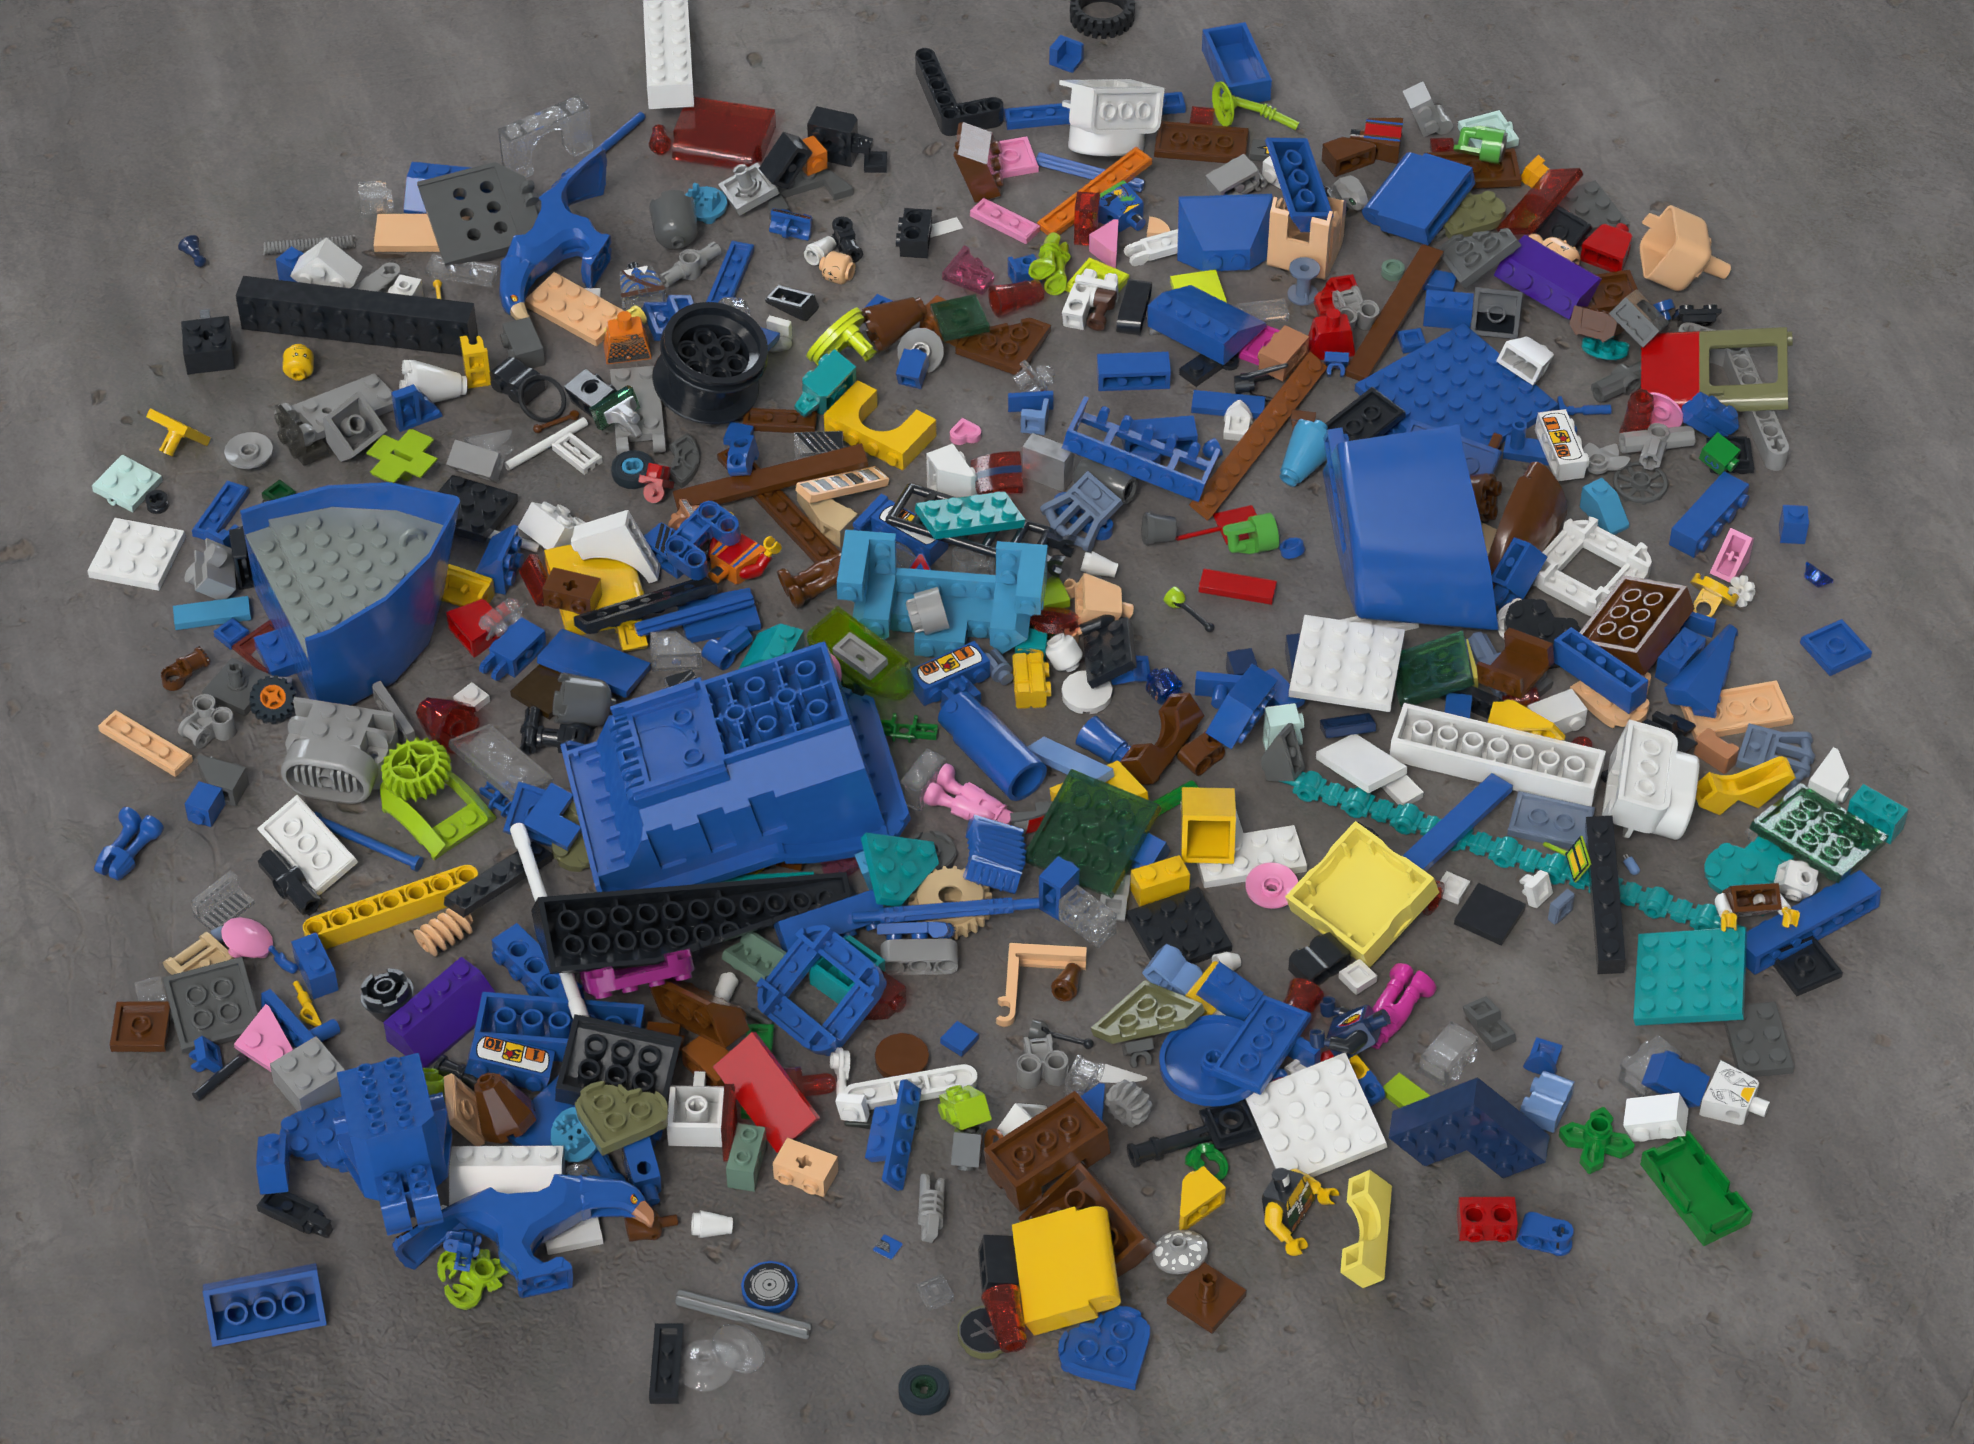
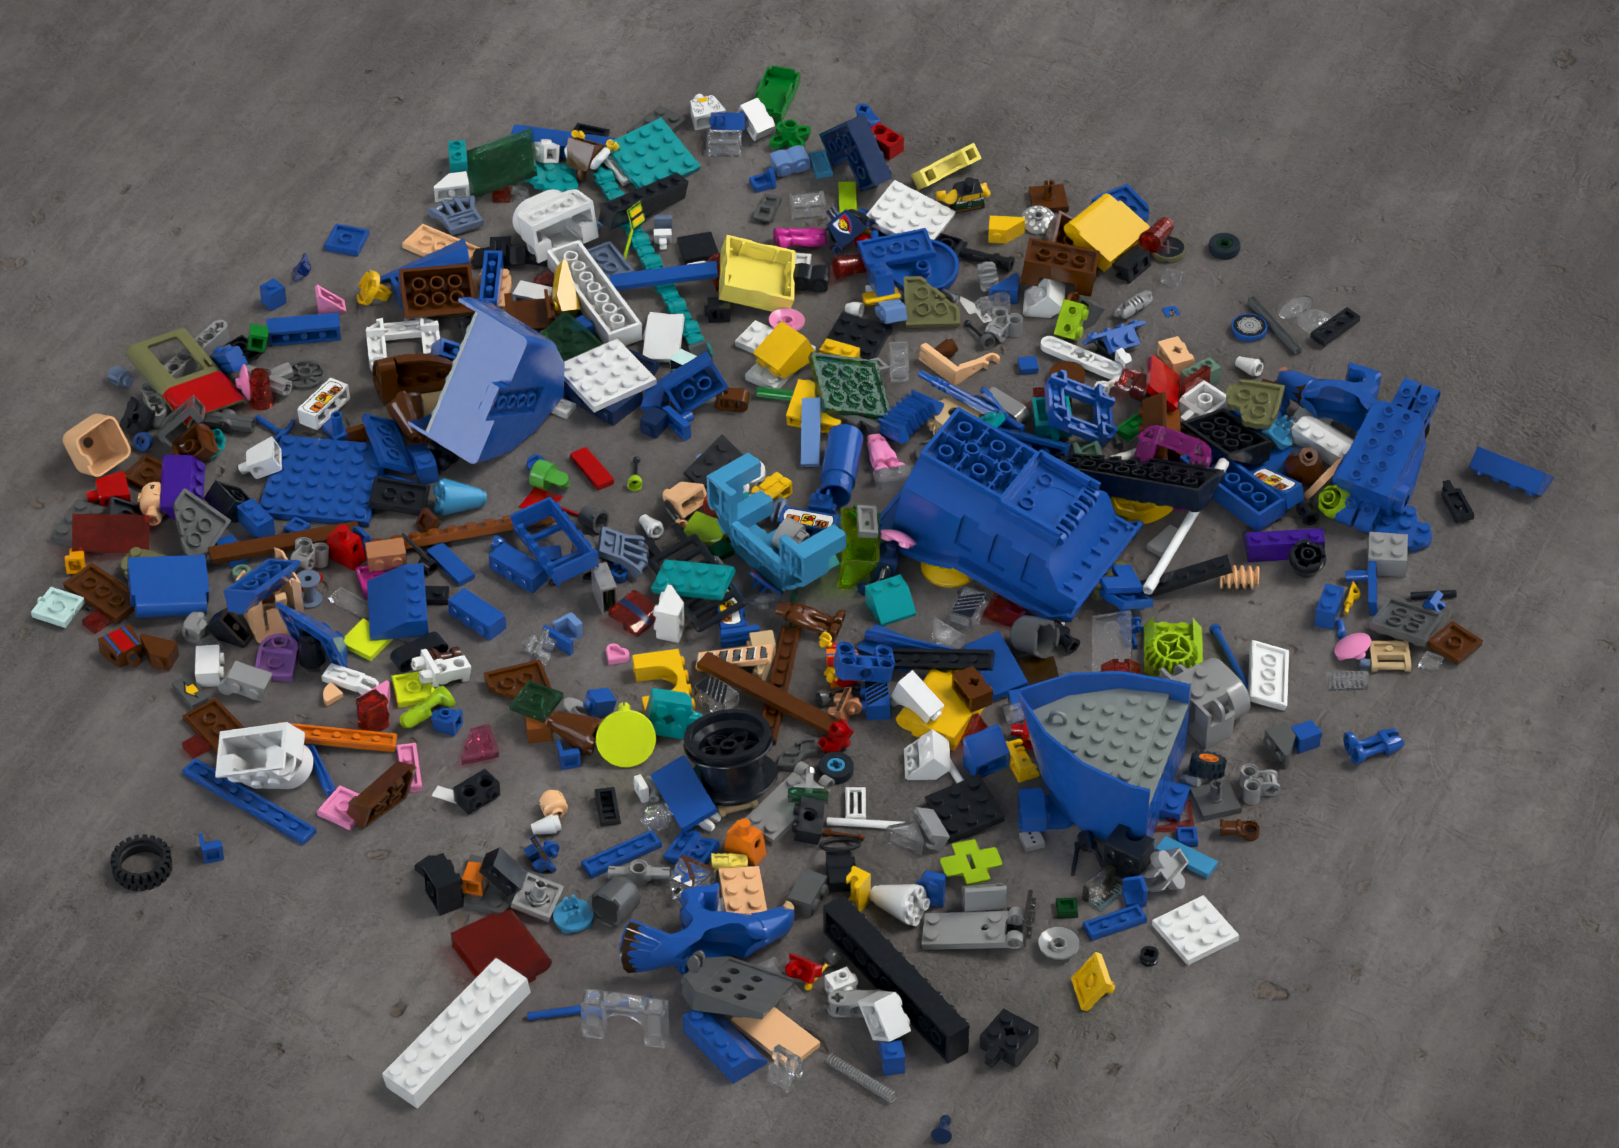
camera: 135 degrees left, 5 degrees down
light aqua plate [92,455,162,513] -> none
light nougat tile [98,710,193,777] -> none
bright pink wing [234,1004,293,1072] -> none
blue brick [256,1133,290,1195] -> none
black piece [258,849,322,916] -> none
yellow head [283,344,314,381] -> none
yellow beam [303,865,478,950] -> none
blue brick [492,923,585,1000] -> none
black pin [519,706,541,755] -> none
clear red cone [649,124,671,155] -> none
blue piece [702,624,753,671] -> none
blue leg [727,435,759,476] -> none
black connector [832,216,863,263] -> none
black beam [915,48,1004,136] -> none
clear red plant [988,280,1044,317] -> none
blue brick [1039,856,1080,921] -> none
blue plant [1076,716,1131,764] -> none
blue torso [1090,180,1146,232] -> none
reddish brown arch [1120,693,1204,785] -> none
clear blue head [1145,668,1183,705] -> none
green piece [1185,1143,1228,1182] -> none
blue piece [1202,22,1272,103] -> none
lime dish [1212,81,1300,131] -> none
white tile [1223,400,1253,441] -> none
light grey hinge [1403,81,1453,137] -> none
bright green piece [1453,126,1508,164] -> none
dark azure slope [1579,478,1630,535] -> none
light grey plate [1583,443,1630,475] -> none
nougat piece [1694,728,1739,774] -> none
yellow arch [1696,756,1796,815] -> none
white plant [1728,575,1755,607] -> none
none -> sand blue arm [107,366,134,387]
none -> red hips [785,953,822,984]

